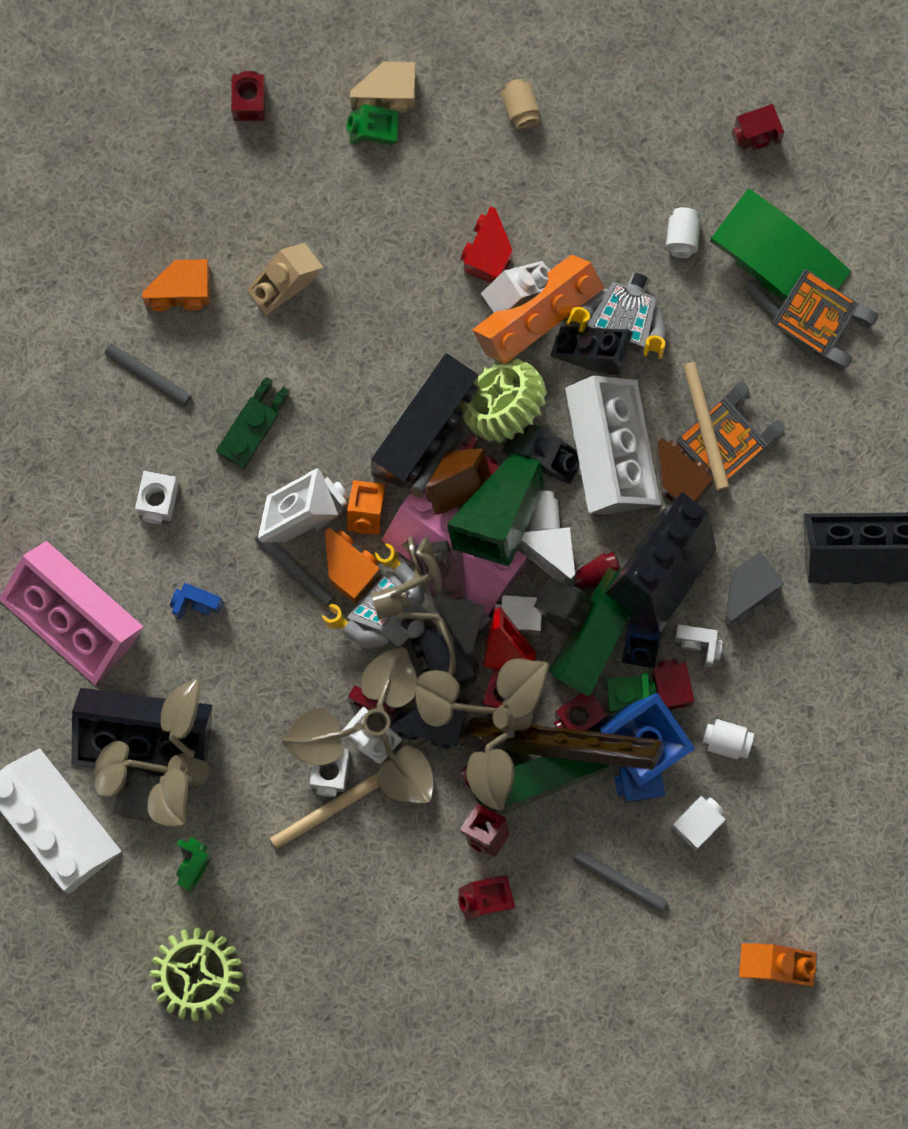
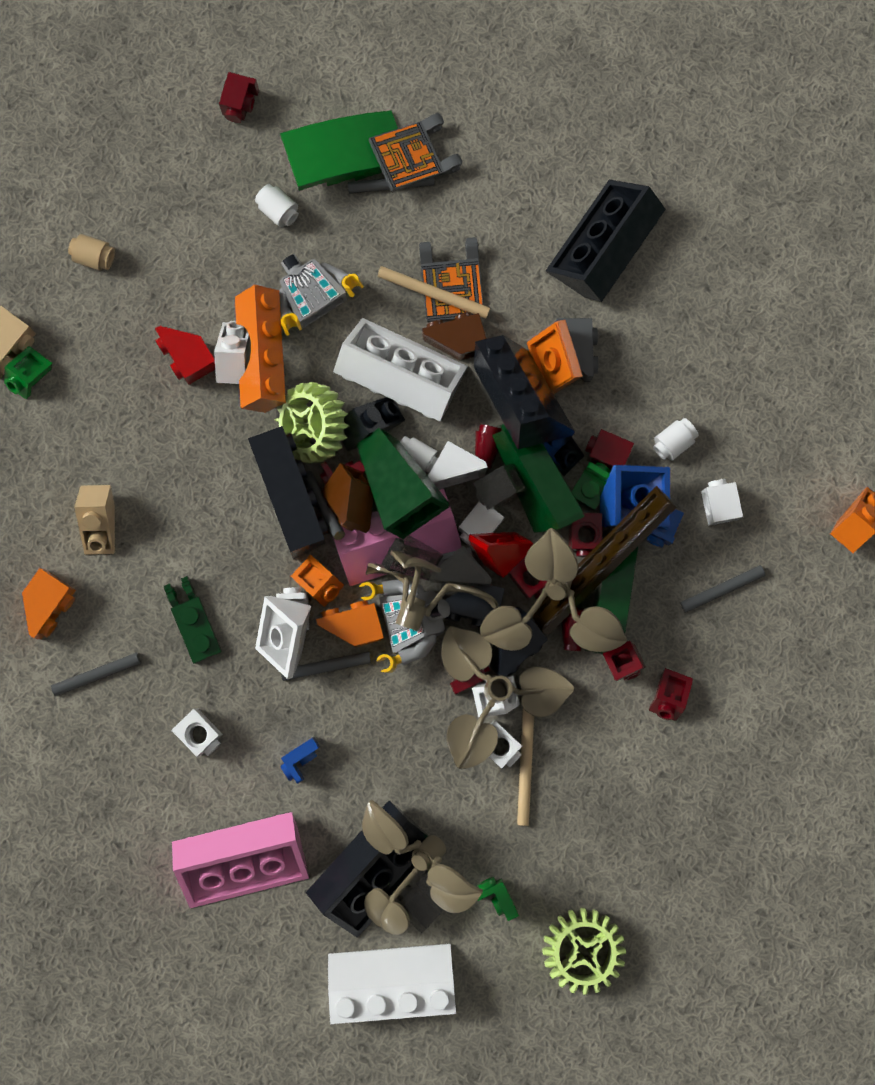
camera: 65 degrees left, 5 degrees up
black slope [550,326,633,375] -> none
white bracket [674,624,723,668] -> none
none -> orange tile [527,320,583,394]

